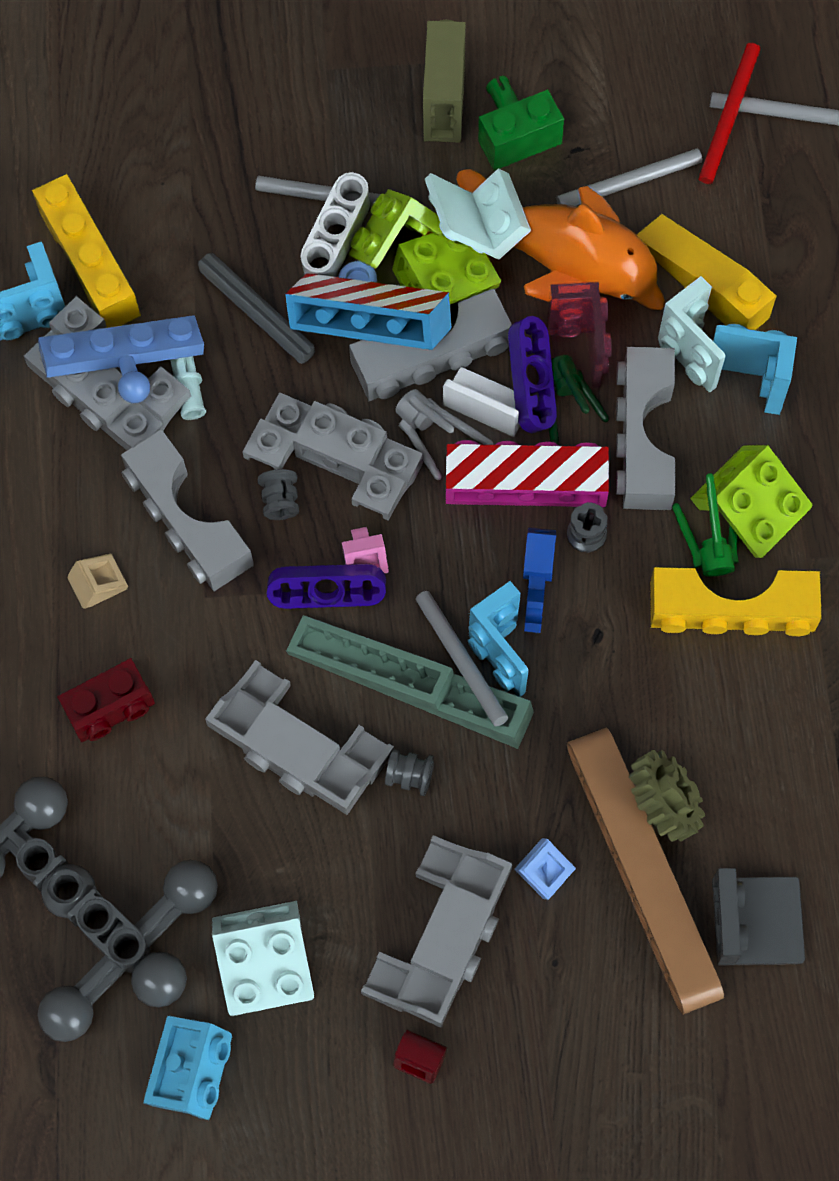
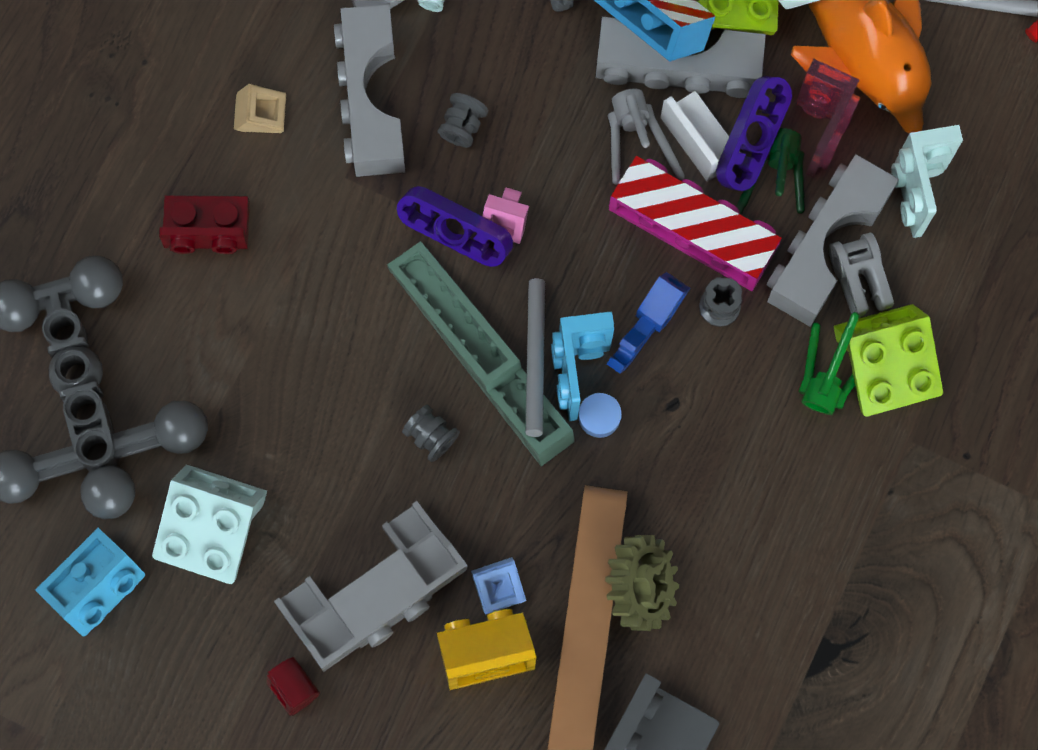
camera: 25 degrees right, 5 degrees up
light grey bracket [205,660,394,815] -> none
light grey bracket [243,392,423,521] -> none
yellow slope [637,214,776,330] -> none
yellow arch [650,567,821,636] -> none
medium azure bracket [713,324,797,415] -> none
none -> yellow slope [437,609,536,690]
none -> light blue tile [578,393,622,438]
none -> light grey piece [829,232,894,318]

